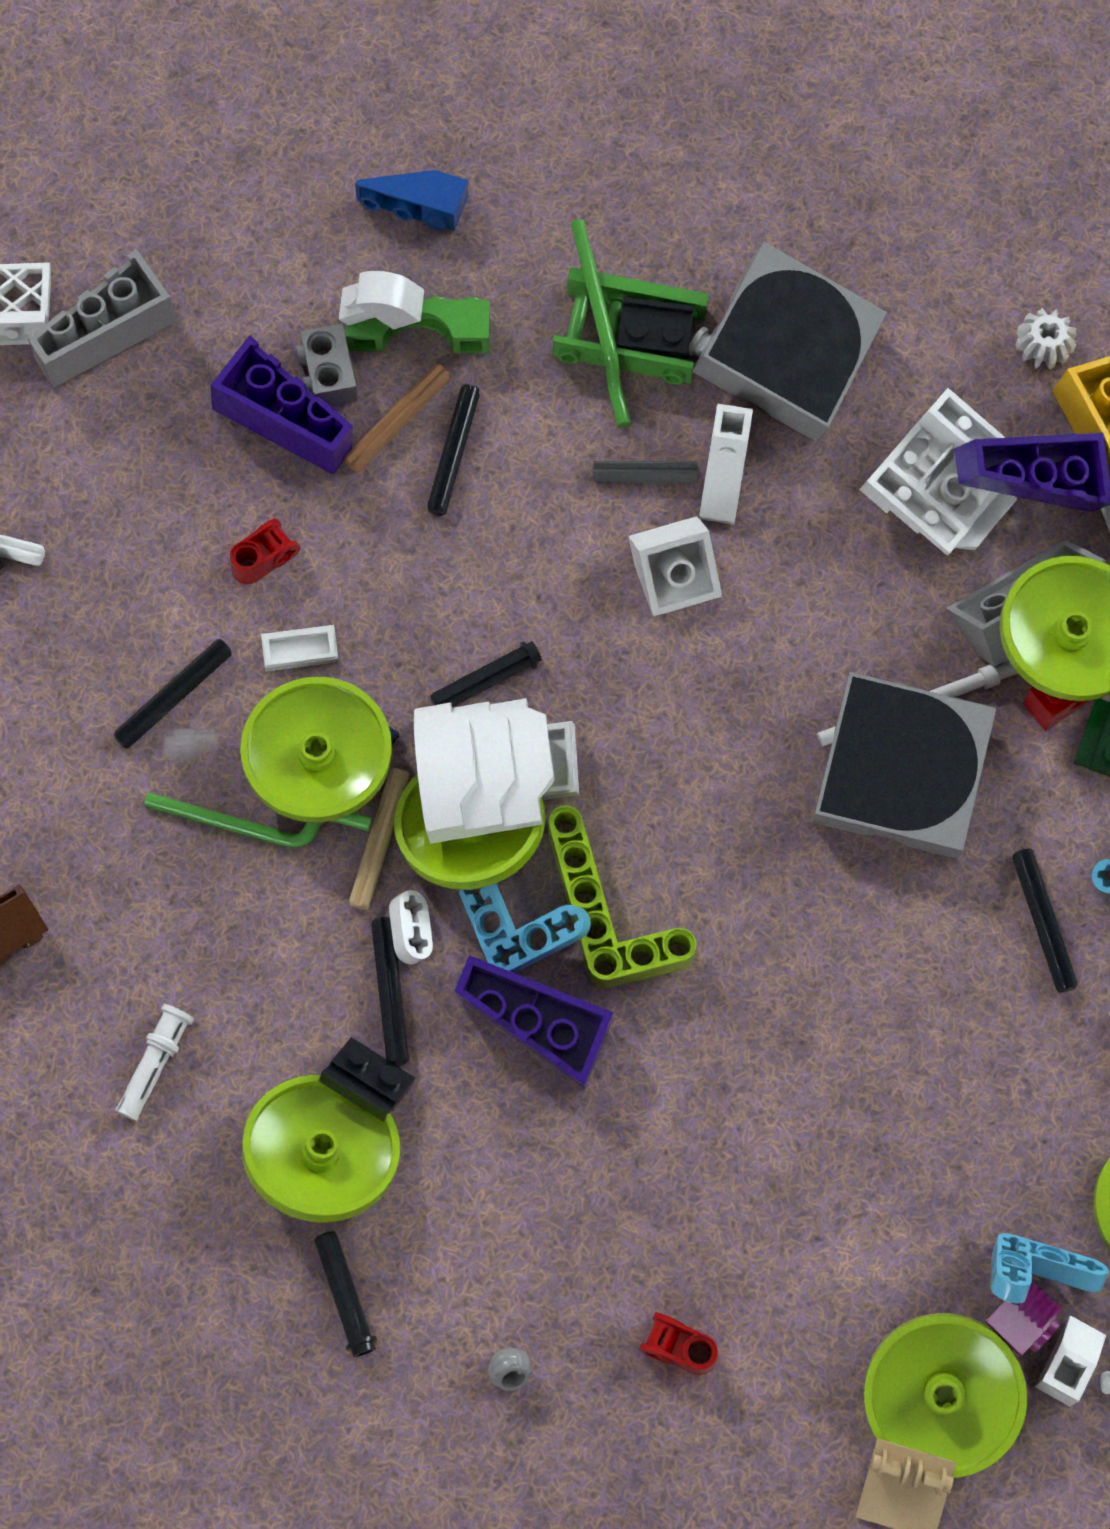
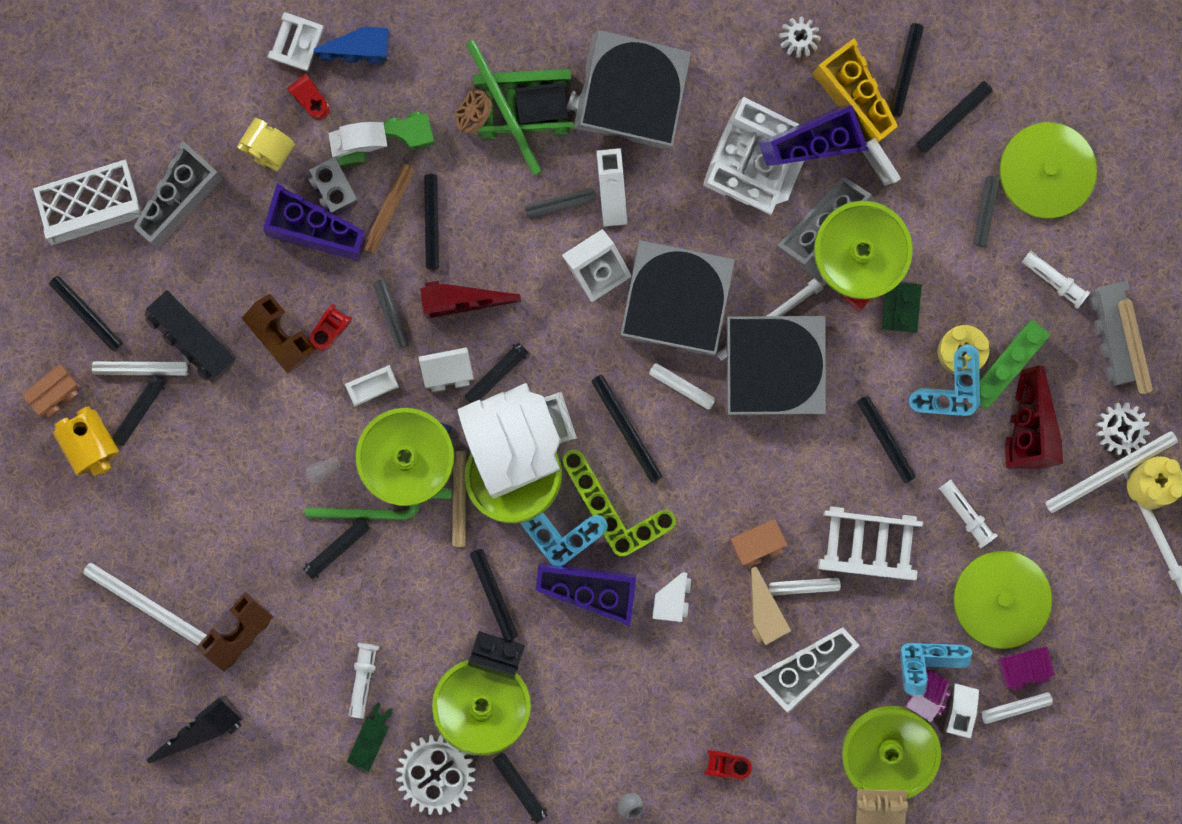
camera: 15 degrees left, 15 degrees up
black axle [113,639,232,749] -> none
white beam [389,890,433,965] -> none
none -> black brick [144,290,236,384]
none -> light yellow brick [237,118,295,172]
none -> reddish brown arch [242,294,316,374]
none -> white plate [267,12,324,72]
none -> red piece [287,73,330,120]
none -> black axle [303,519,369,580]
none -> dark green plate [347,703,393,772]
none -> dark grey axle [373,279,409,349]
none -> white gear [396,735,476,815]
none -> white slope [419,348,474,393]
none -> dark red wedge [420,281,521,319]
none -> medium nougat wheel [455,90,492,134]
none -> black axle [592,375,662,483]
none -> black tile [620,240,735,357]
none -> white axle [649,363,715,409]
none -> white slope [652,572,691,622]
none -> nougat brick [729,519,787,568]
none -> tan slope [750,566,791,645]
none -> white wedge [754,627,860,714]
none -> white axle [768,578,841,596]
none -> white fence [817,507,923,580]

